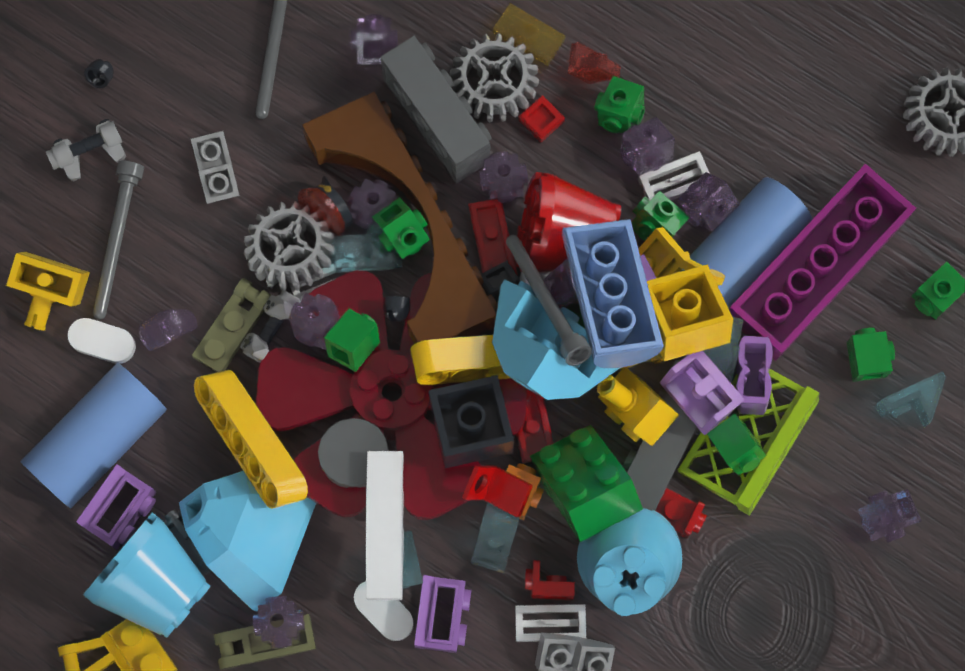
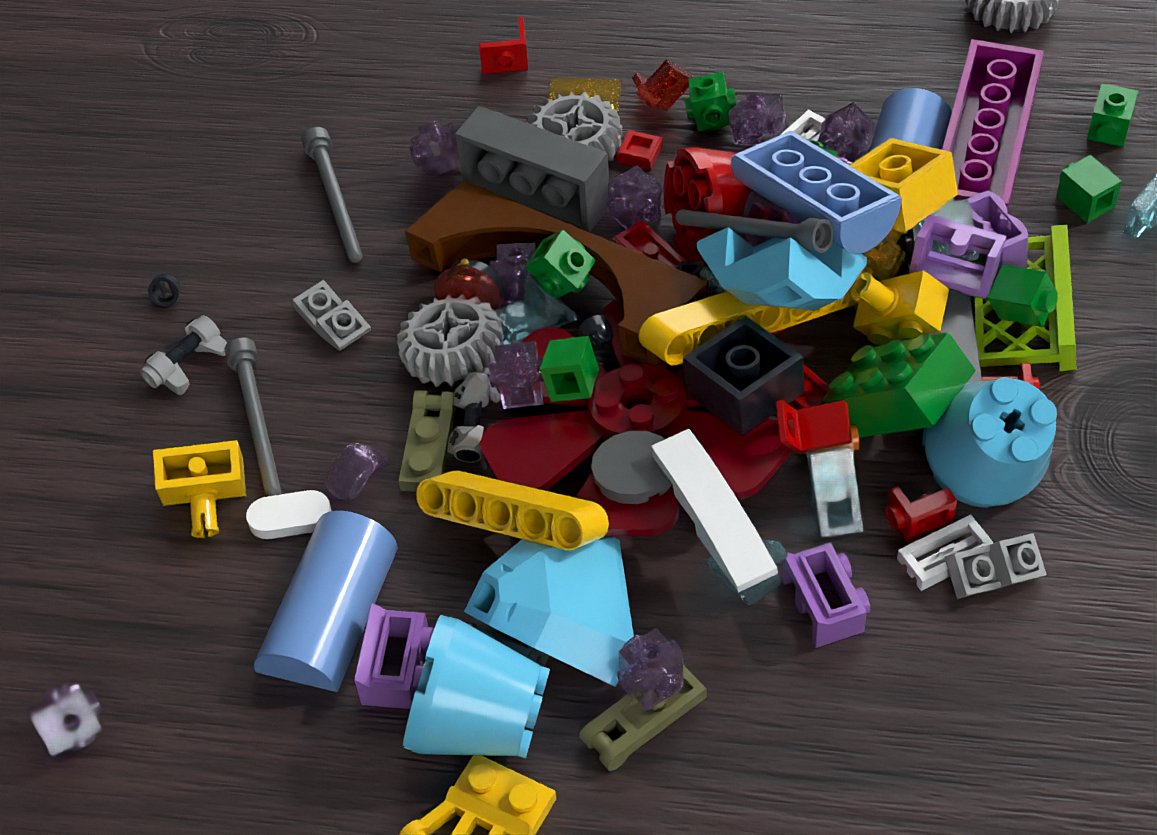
camera: 20 degrees left, 25 degrees down
white tile [354,581,413,641] -> none

